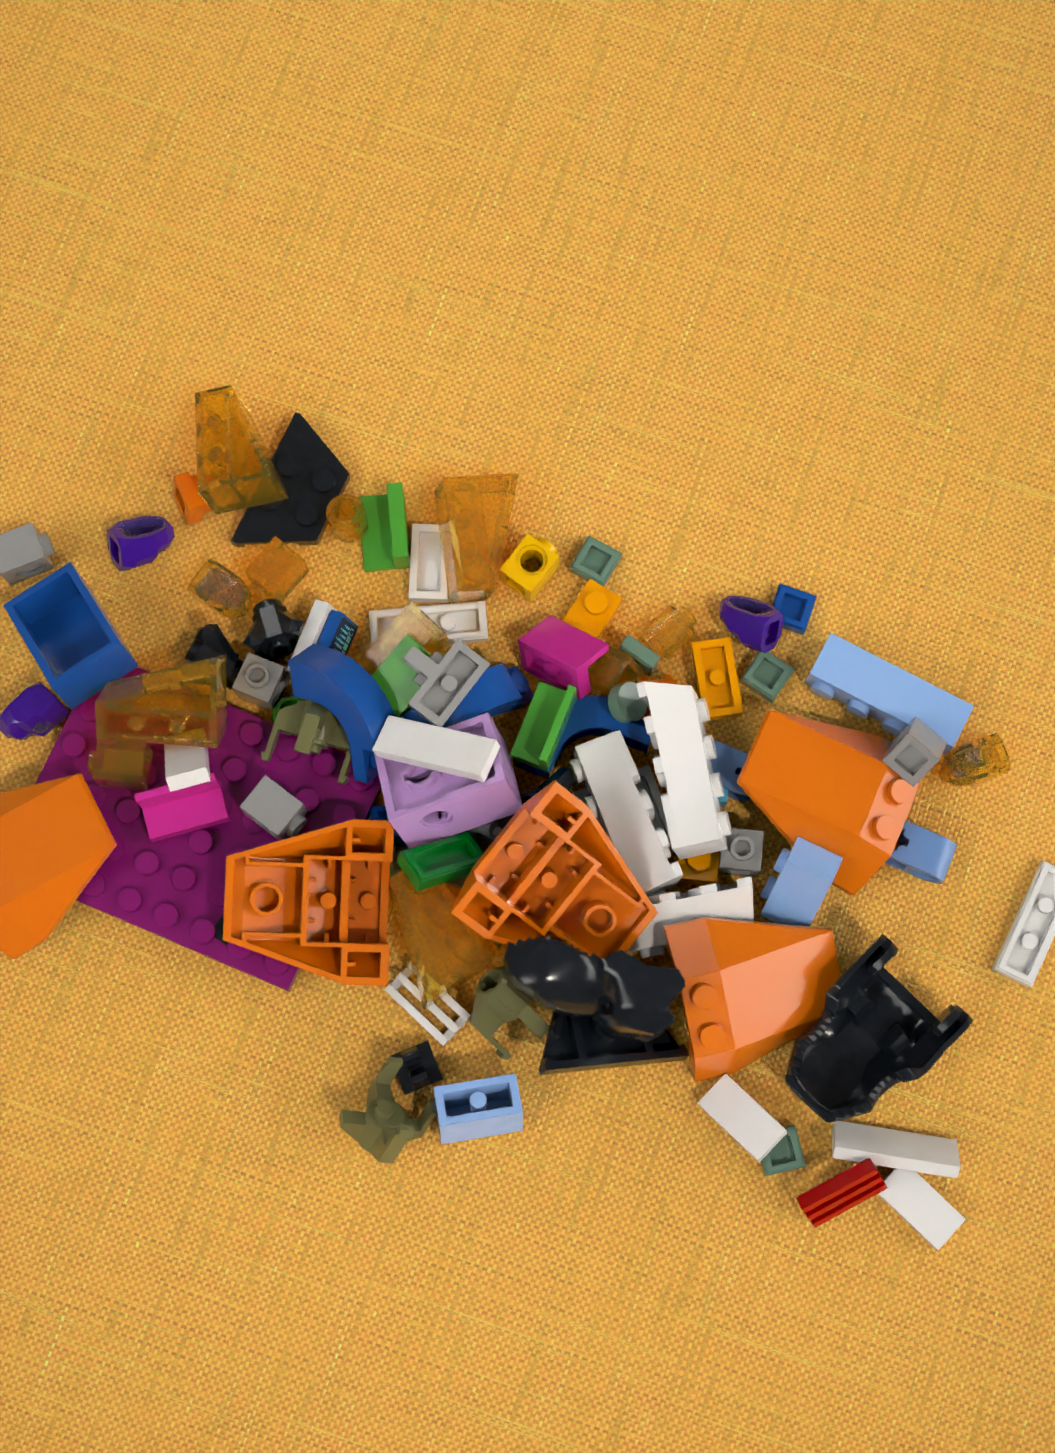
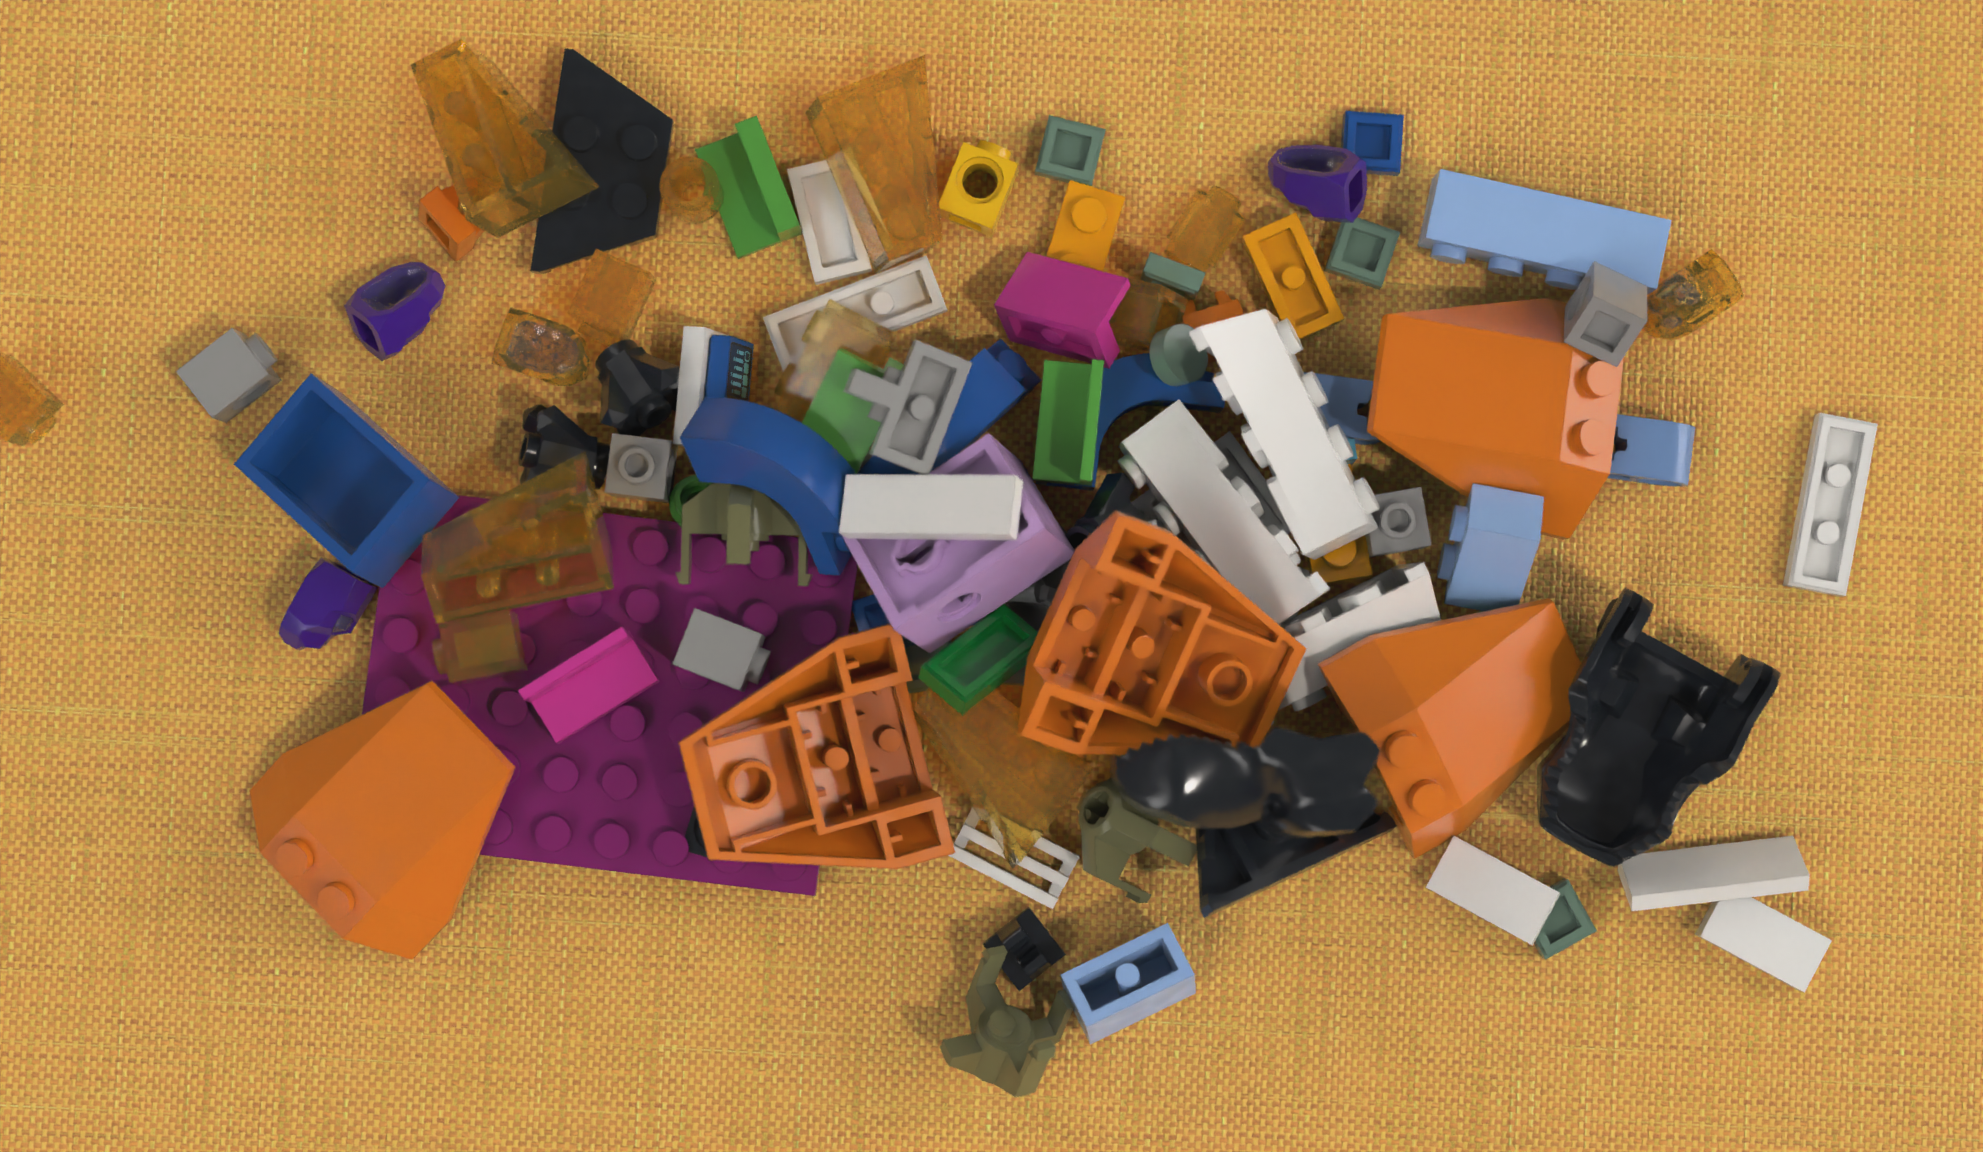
camera: 20 degrees left, 10 degrees up
white tile [164,732,210,792] -> none
red tile [796,1158,888,1228] -> none

